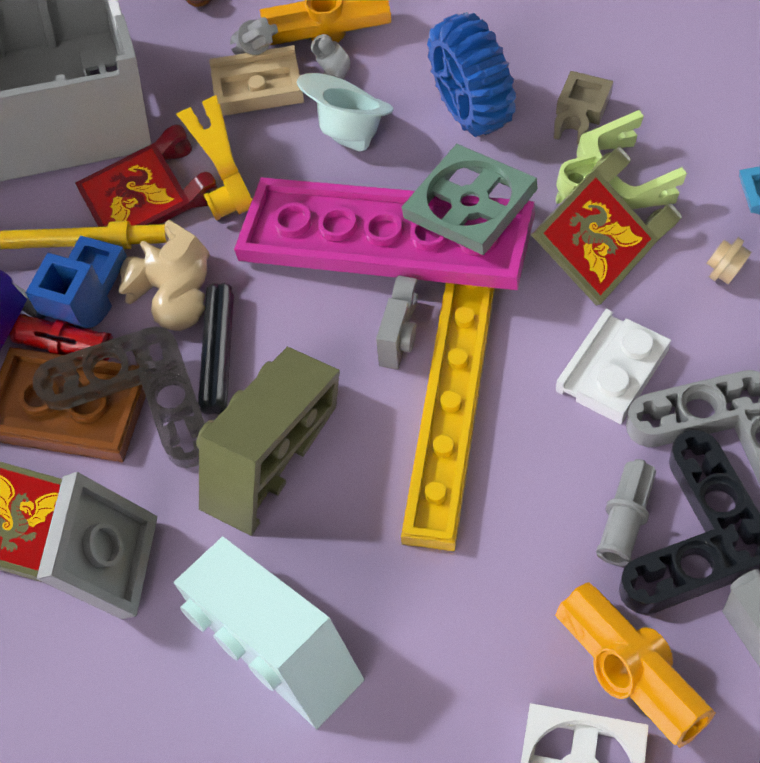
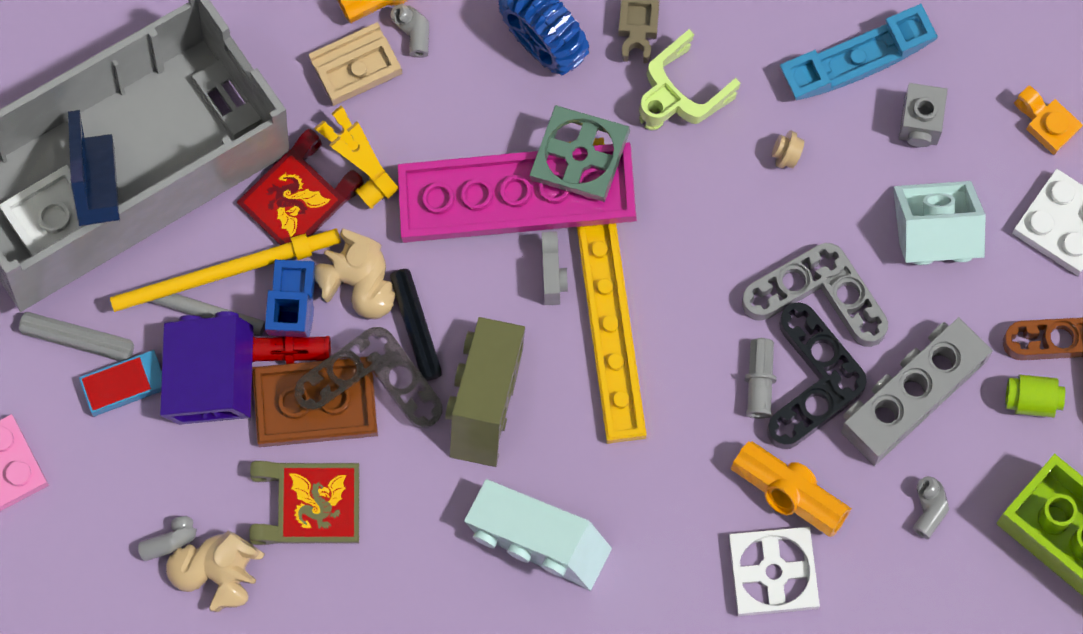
camera: 20 degrees left, 15 degrees up
light grey tile [36,472,158,619] -> none
light grey axle [230,17,278,55] -> none
light aqua piece [296,73,394,151] -> none
flag [531,147,682,306] -> none
white plate [556,309,671,424] -> none

